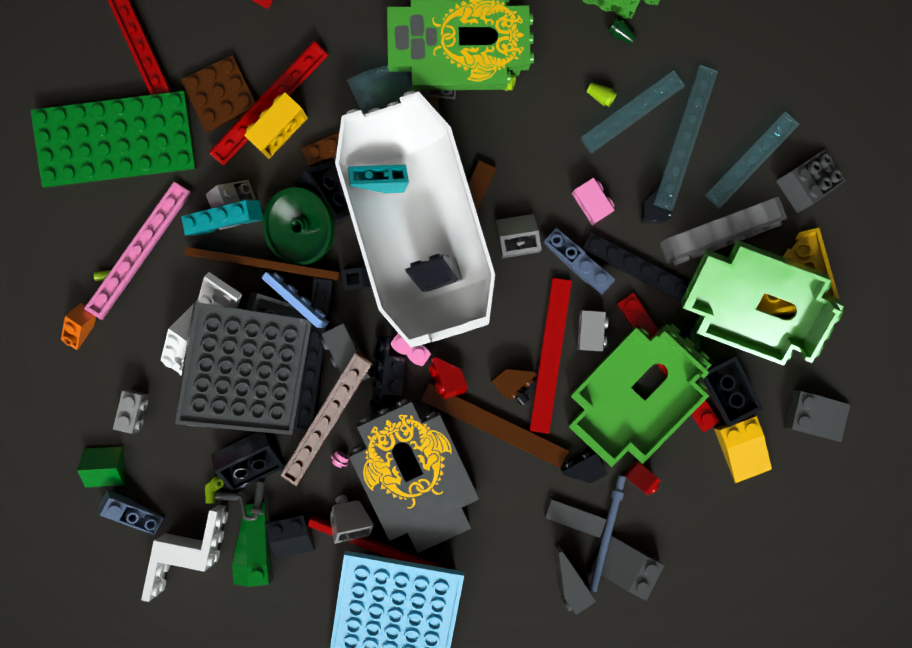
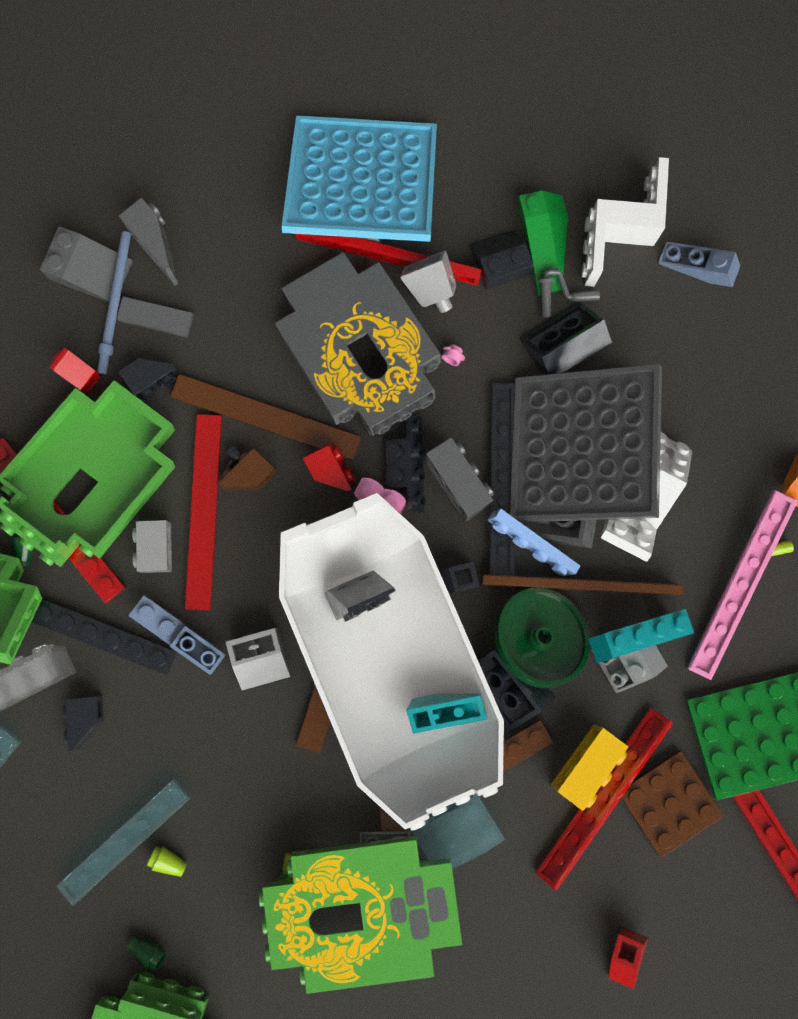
camera: 170 degrees right, 5 degrees down
green slope [77,446,125,487] -> none
light grey brick [113,390,149,434] -> none
lime arm [205,477,224,504] -> none
tile [280,351,373,486] -> none
bright pink brick [572,178,614,225] -> none
clear light blue tile [653,65,718,211] -> none

